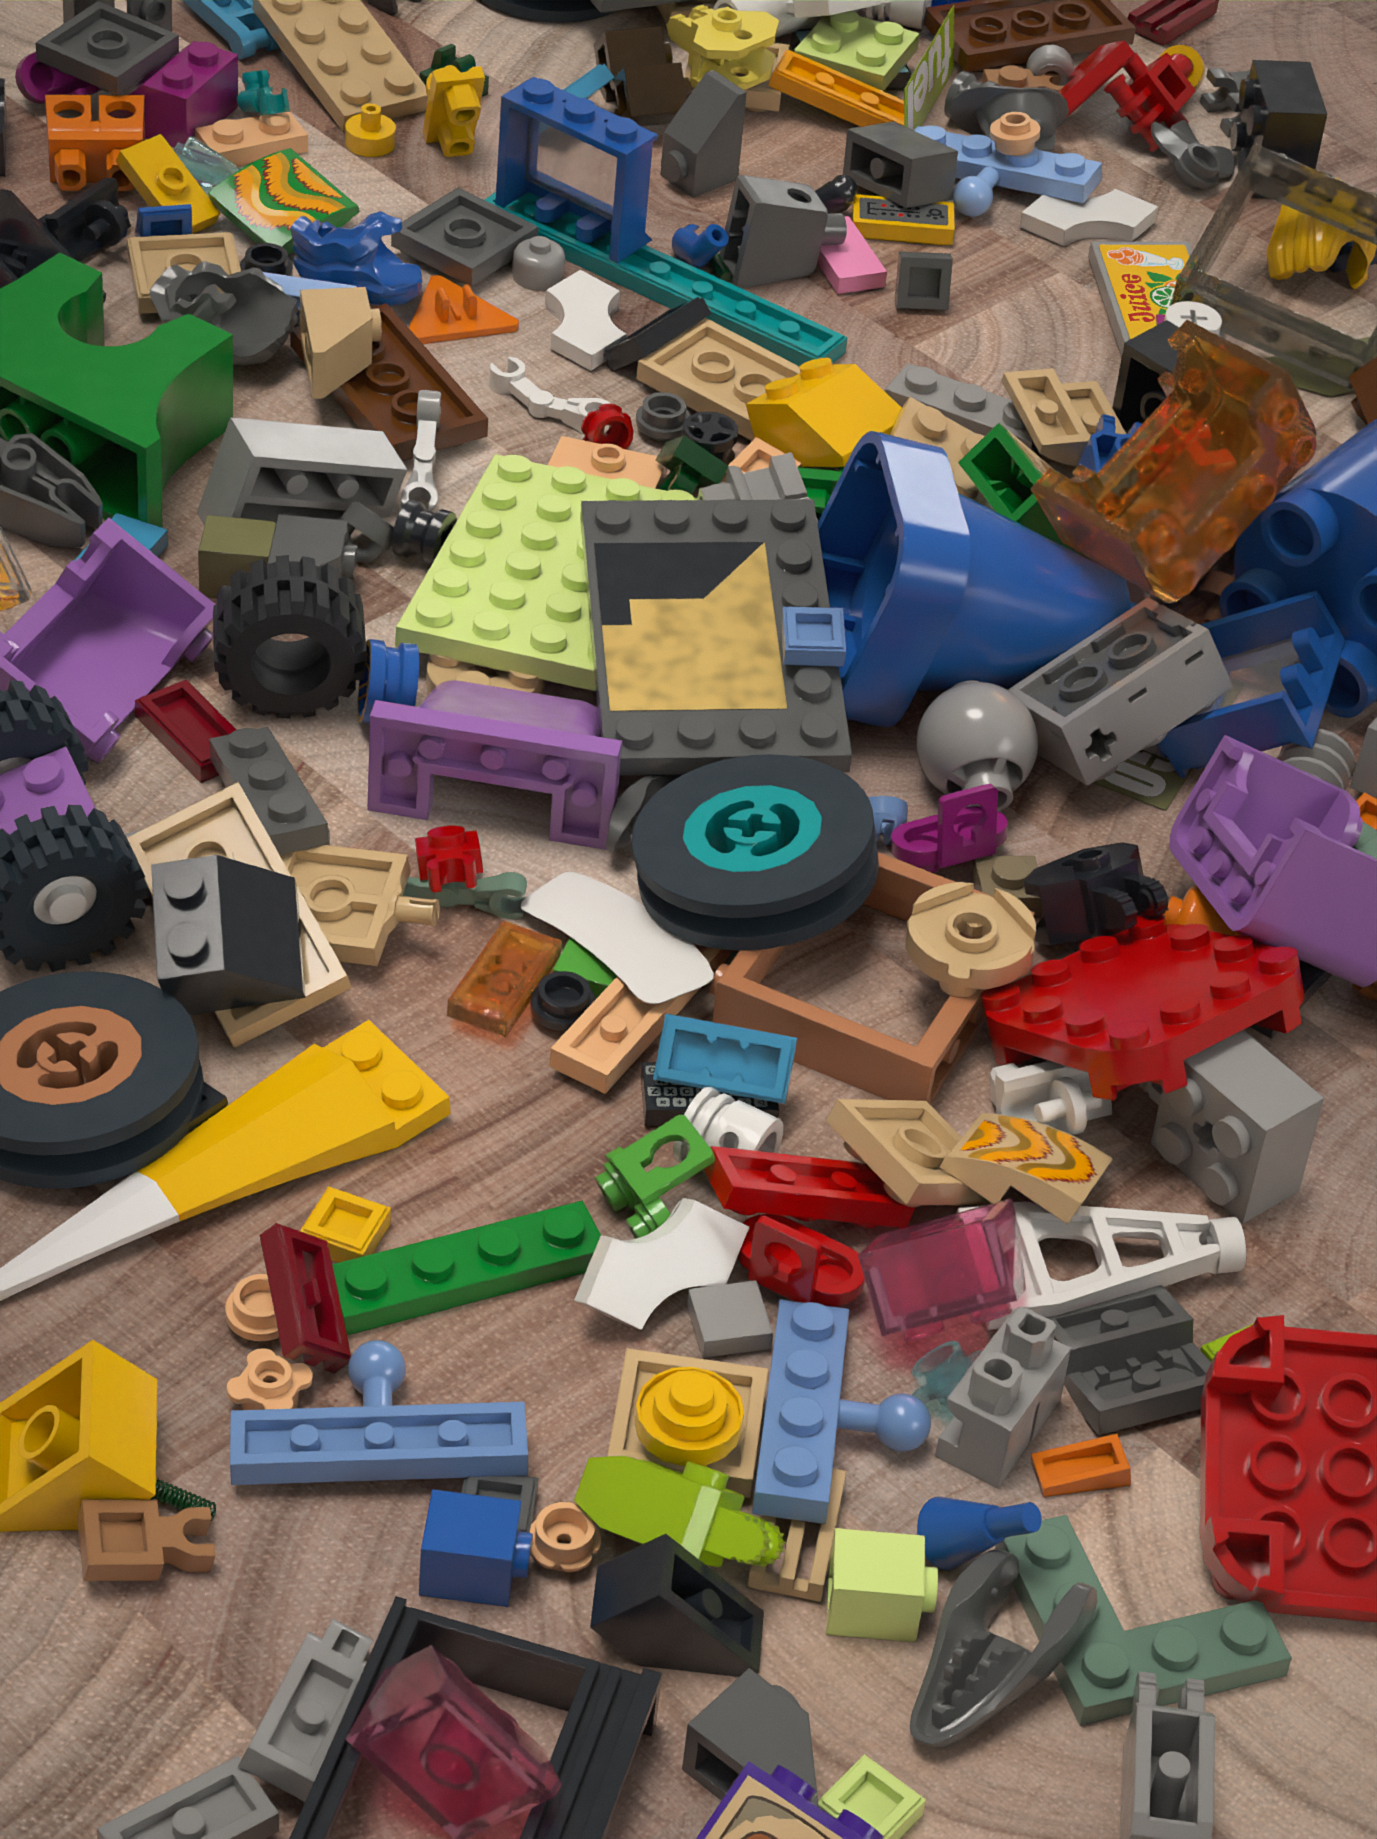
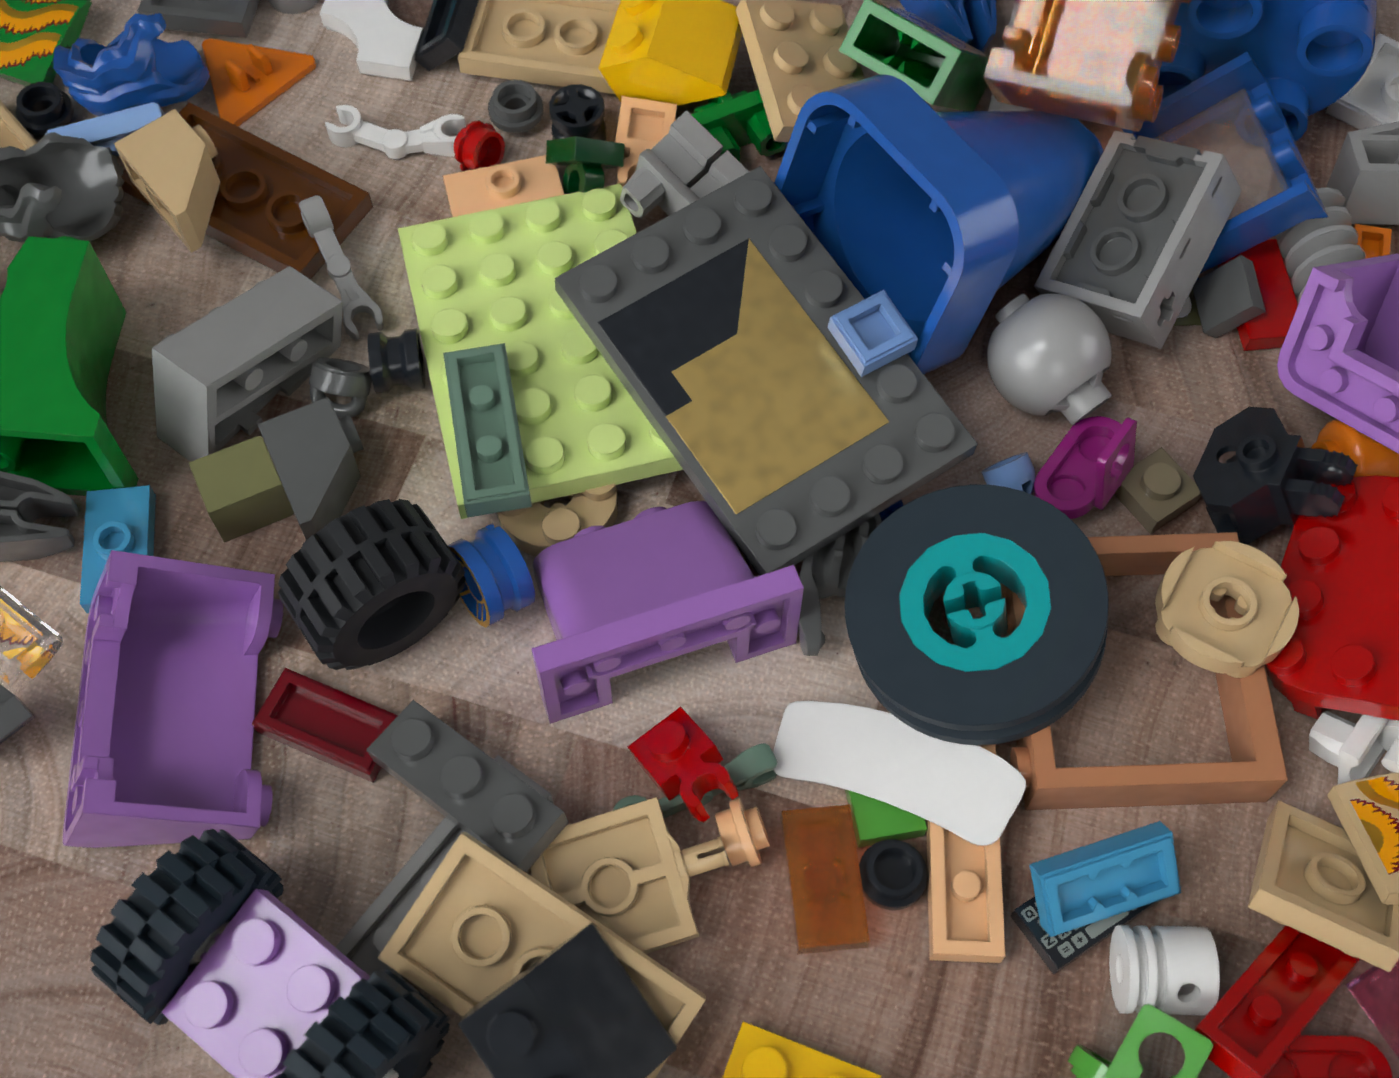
camera: 25 degrees left, 20 degrees up
none -> sand green tile [443,343,532,518]
none -> light nougat plate [715,798,770,867]
none -> dark grey tile [1193,255,1266,339]

